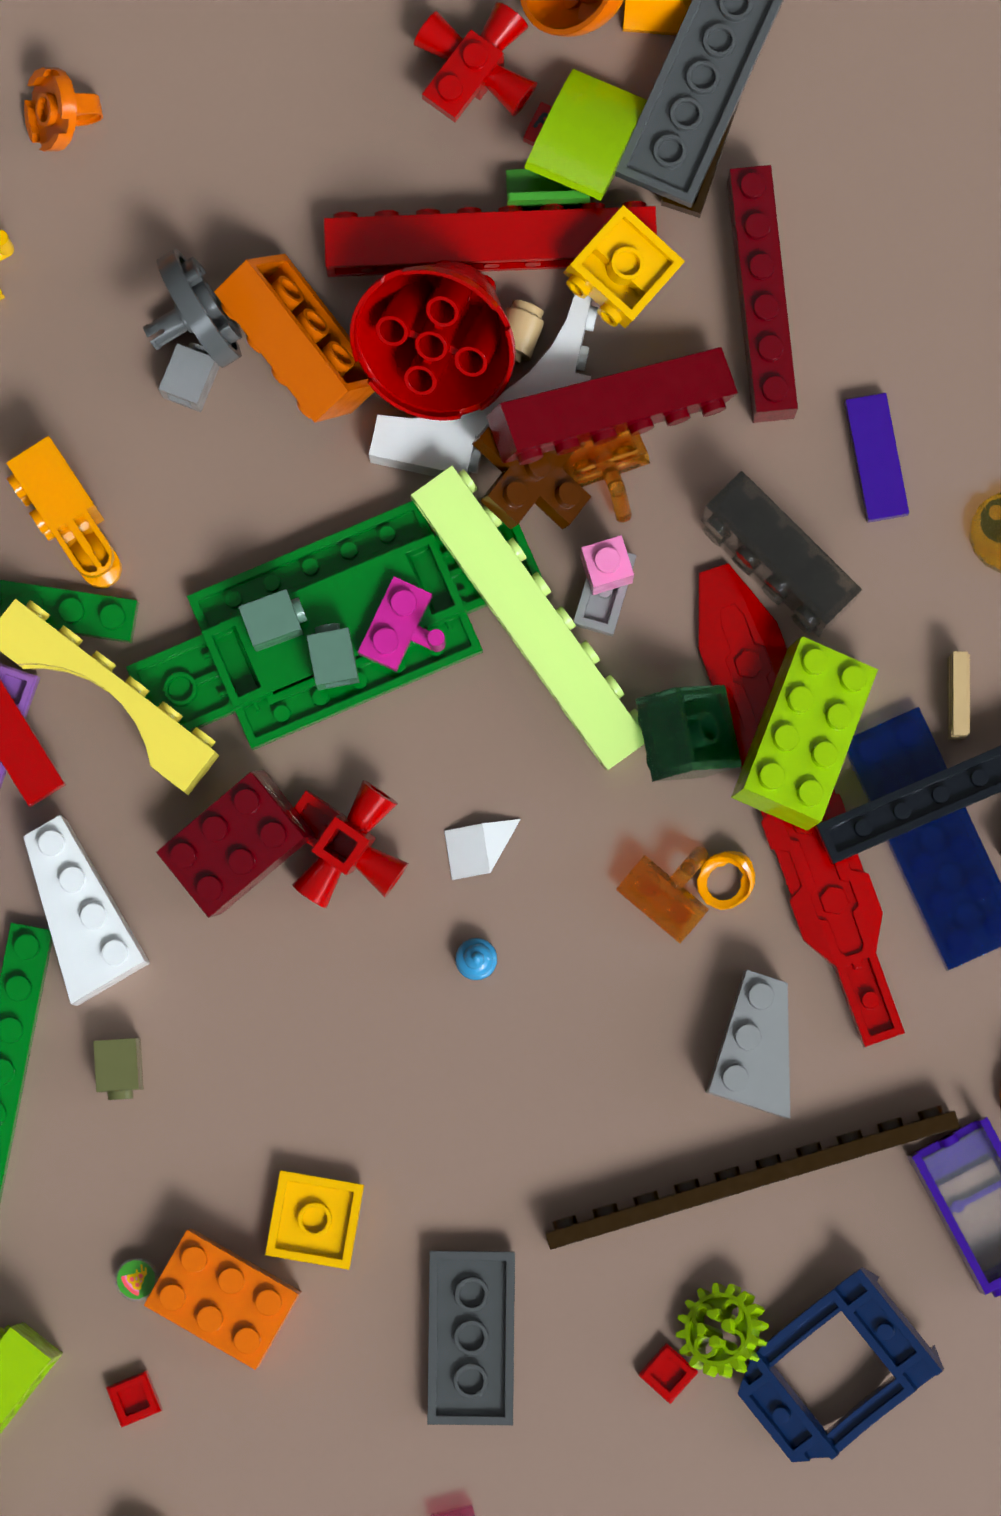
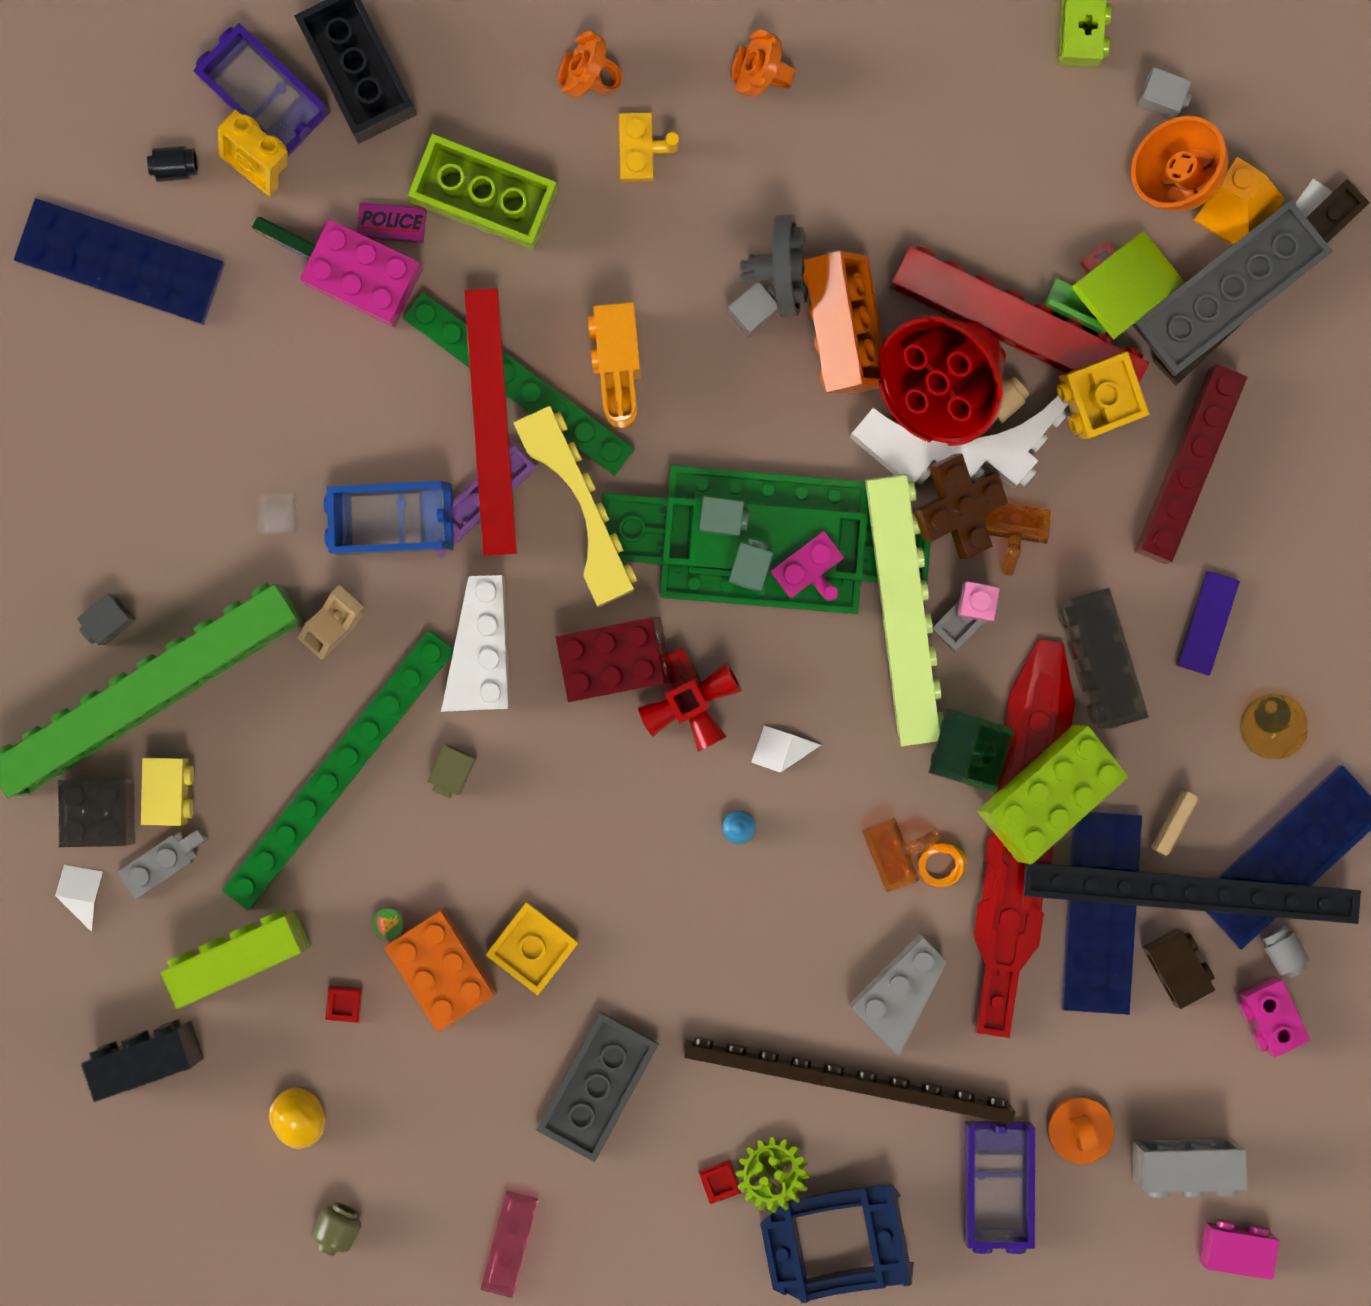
camera: 20 degrees right, 5 degrees up
red brick [414,2,537,122] -> none
dark red brick [486,347,738,465] -> none

